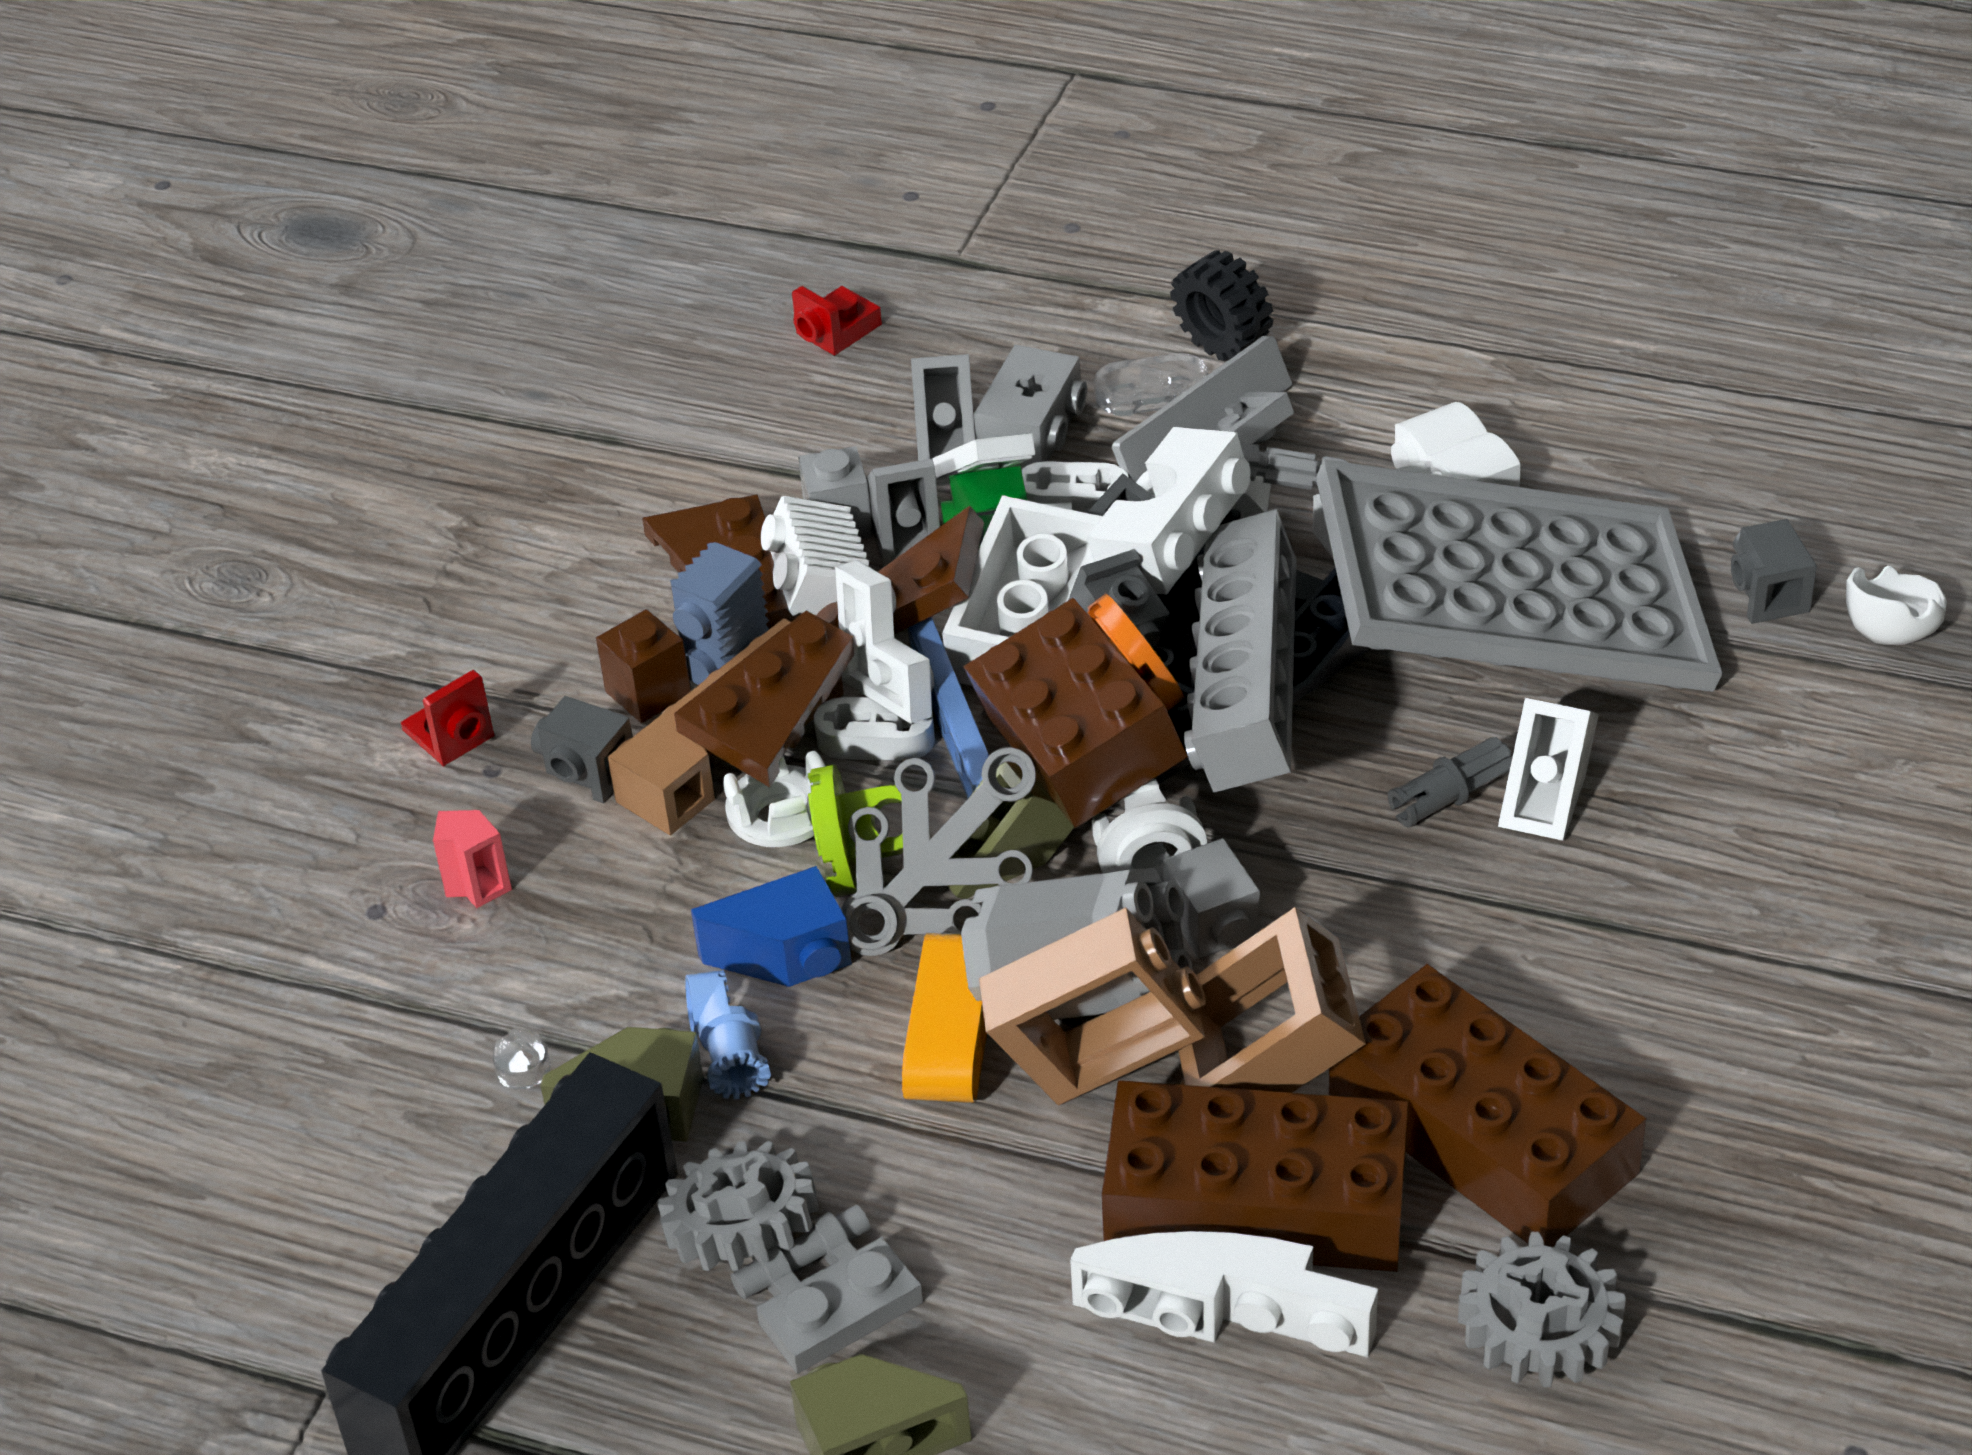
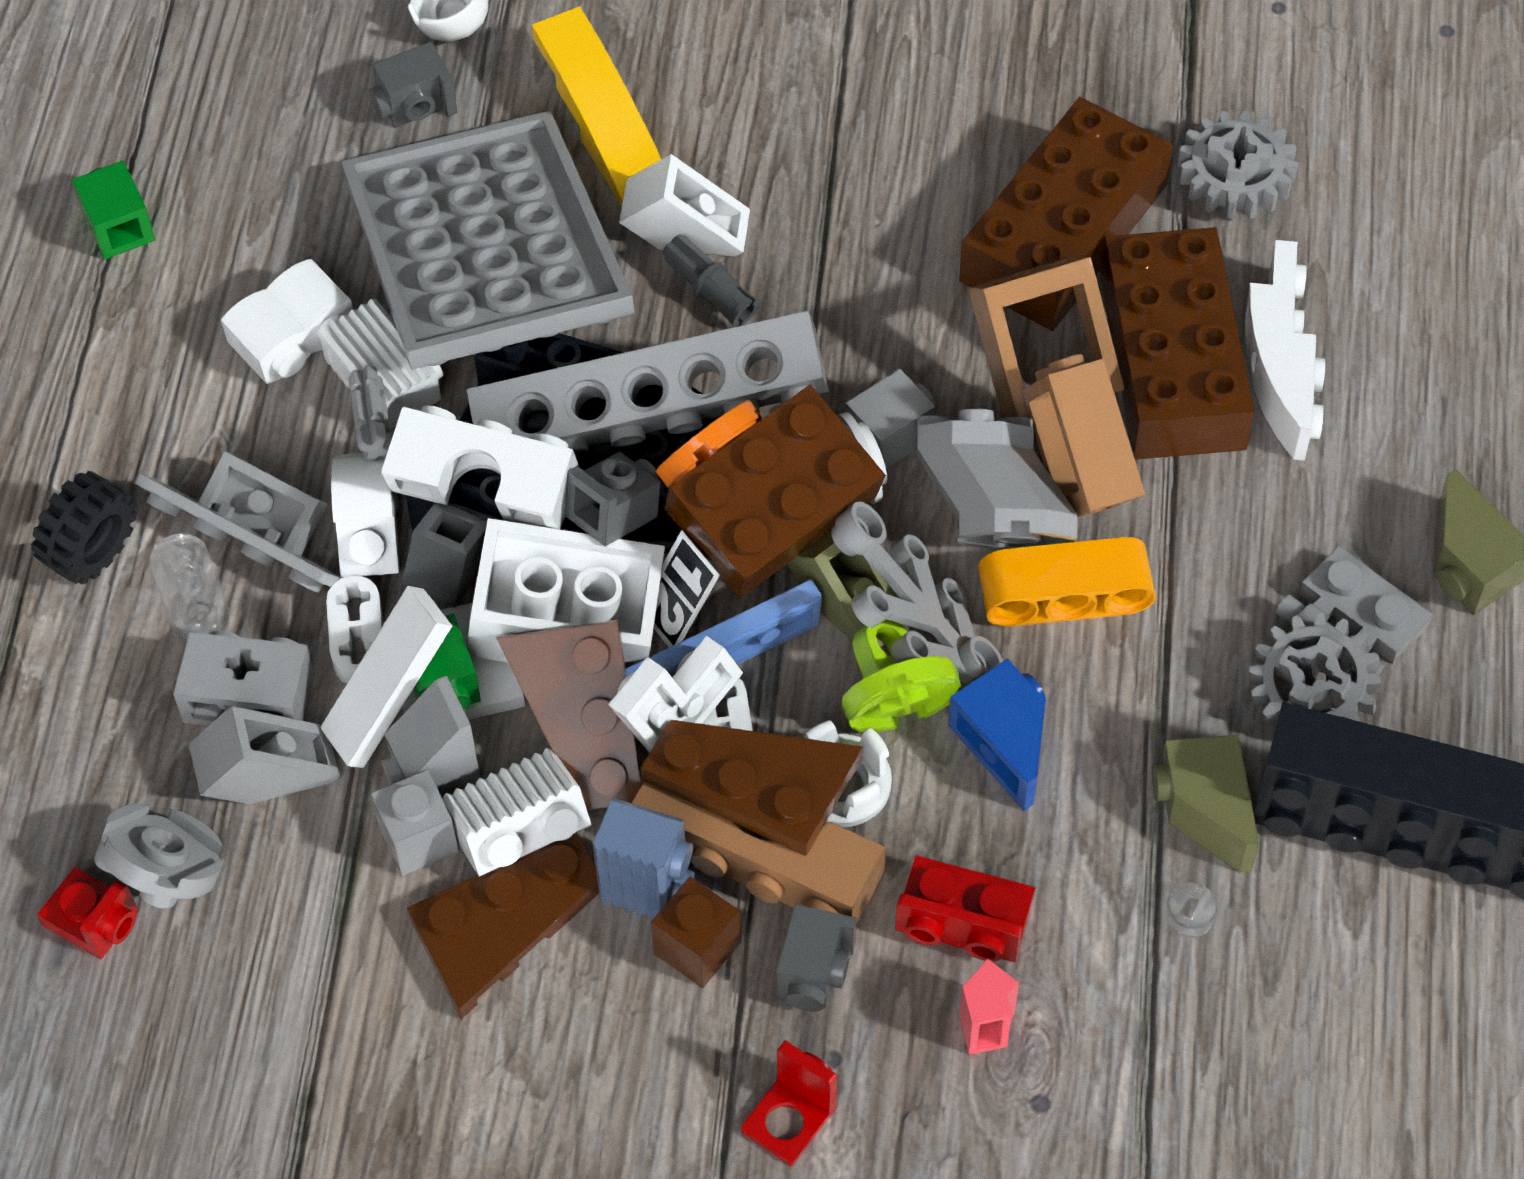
camera: 105 degrees left, 15 degrees up
light blue connector [685,970,771,1099] -> none
none -> green brick [72,160,156,260]
none -> light grey plate [94,804,225,908]
none -> yellow slope [532,6,661,207]
none -> red bracket [895,855,1036,963]

